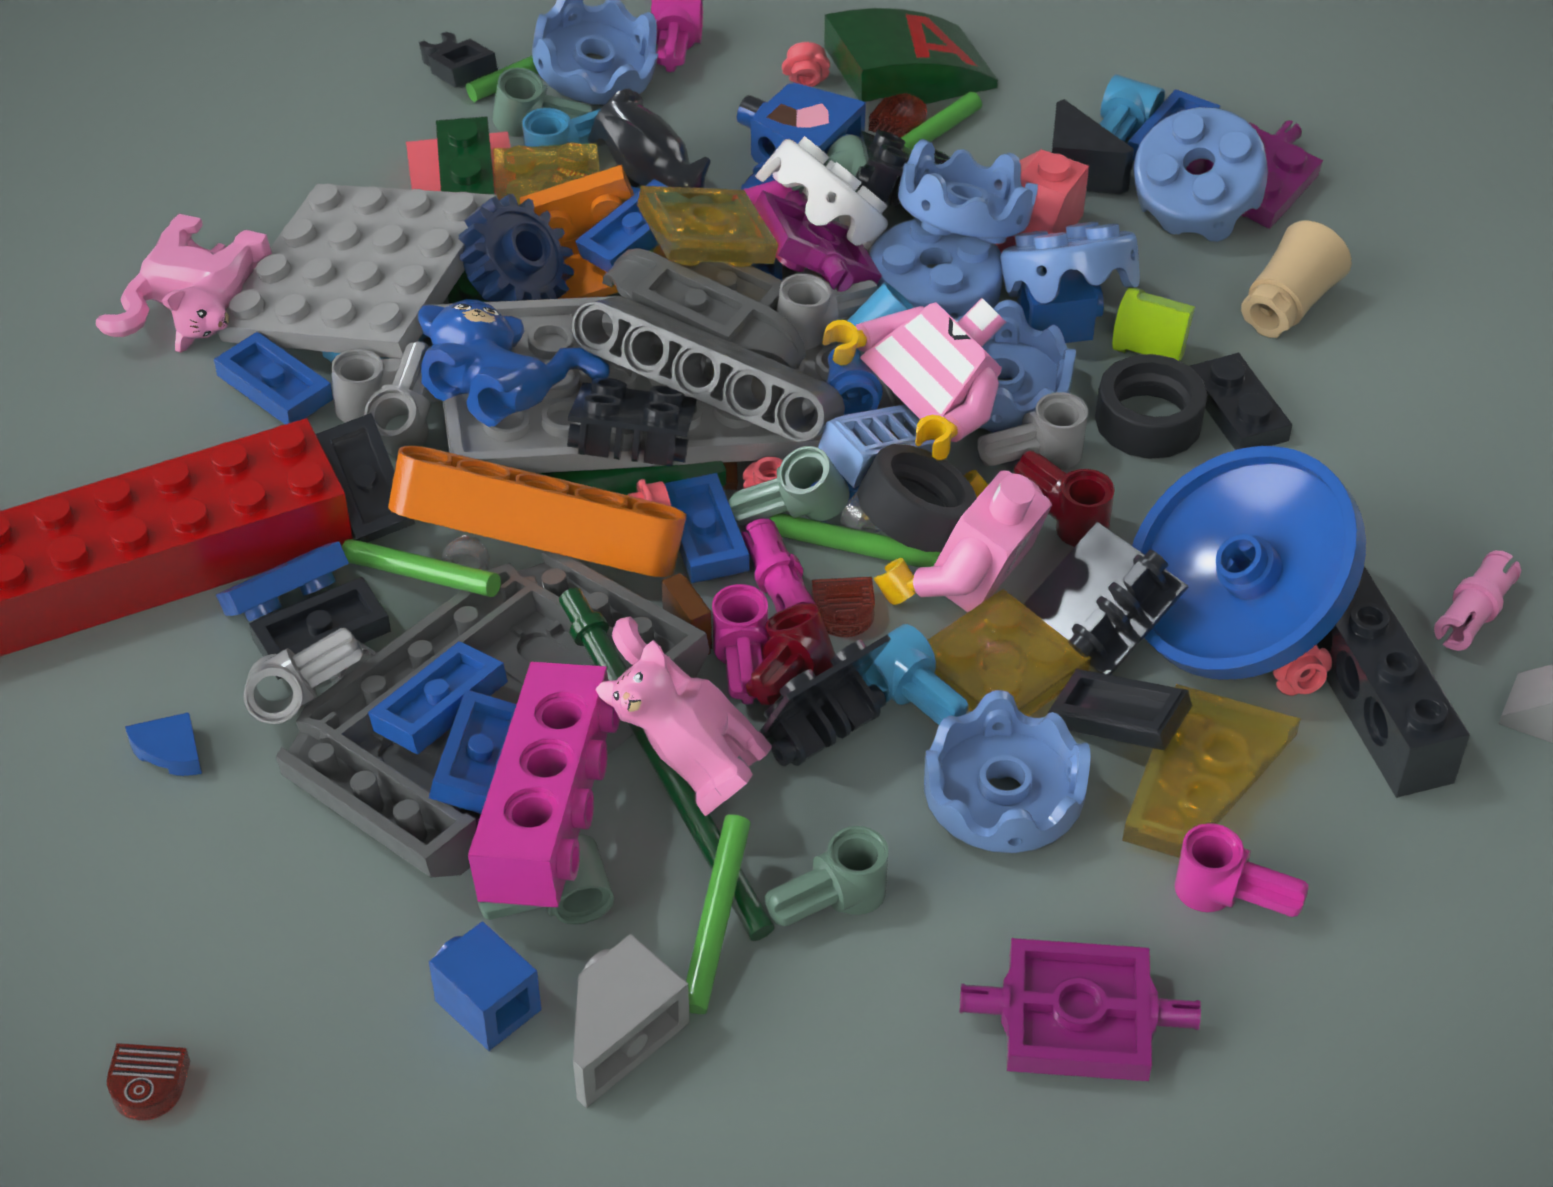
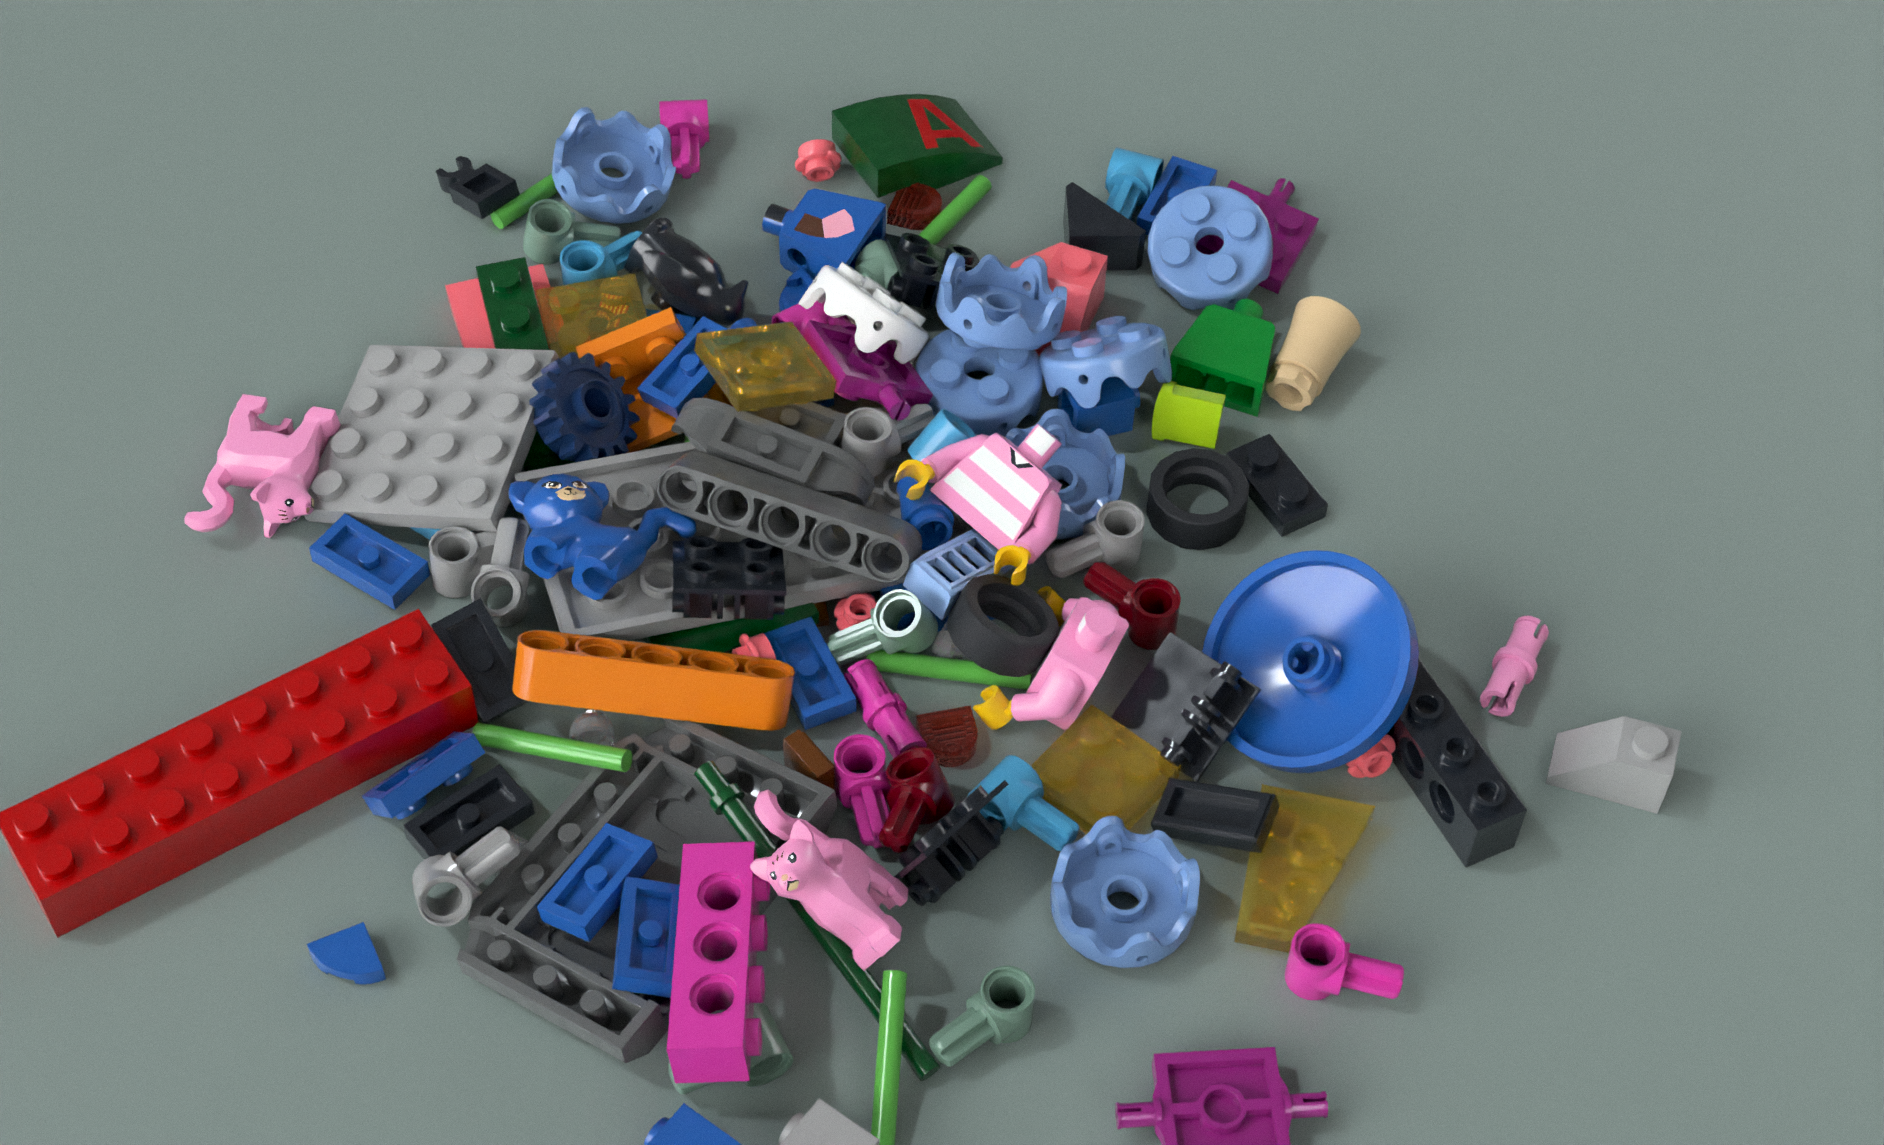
camera: 10 degrees left, 5 degrees up
none -> green torso [1170,299,1276,417]

